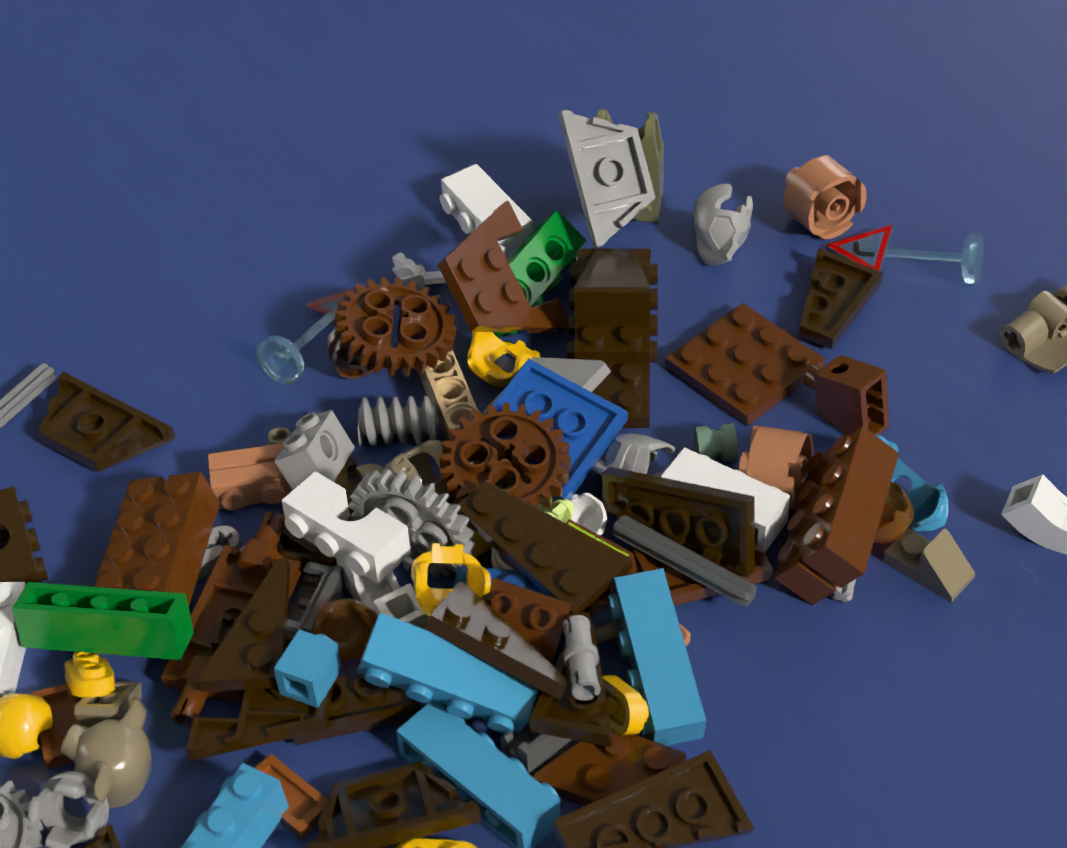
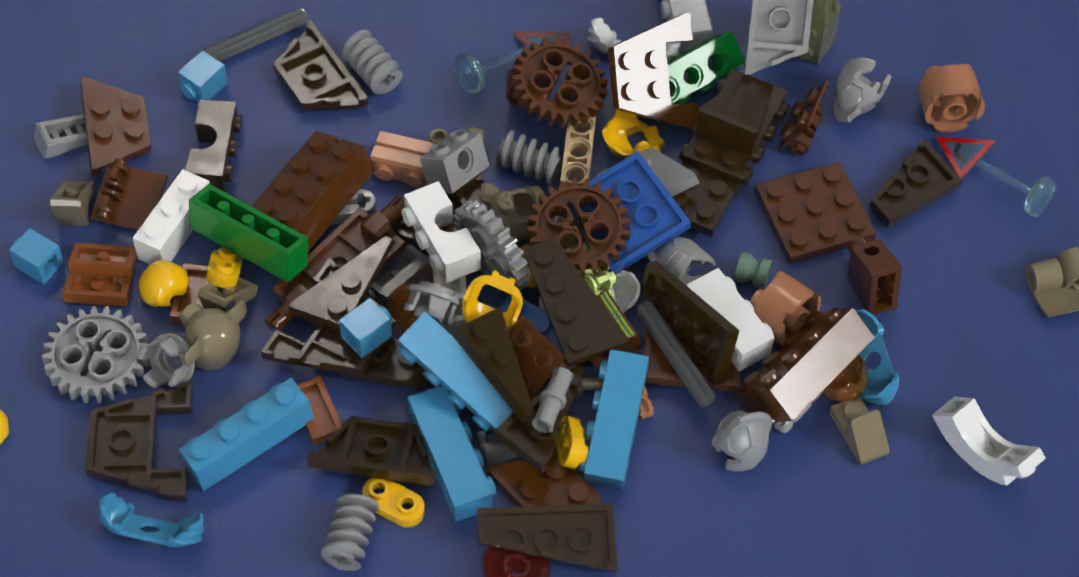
camera: 20 degrees right, 10 degrees up
none -> light grey piece [342,29,403,95]
none -> light grey piece [404,281,461,326]
none -> light grey helmet [712,410,772,472]
none -> reddish brown hinge [778,80,829,156]

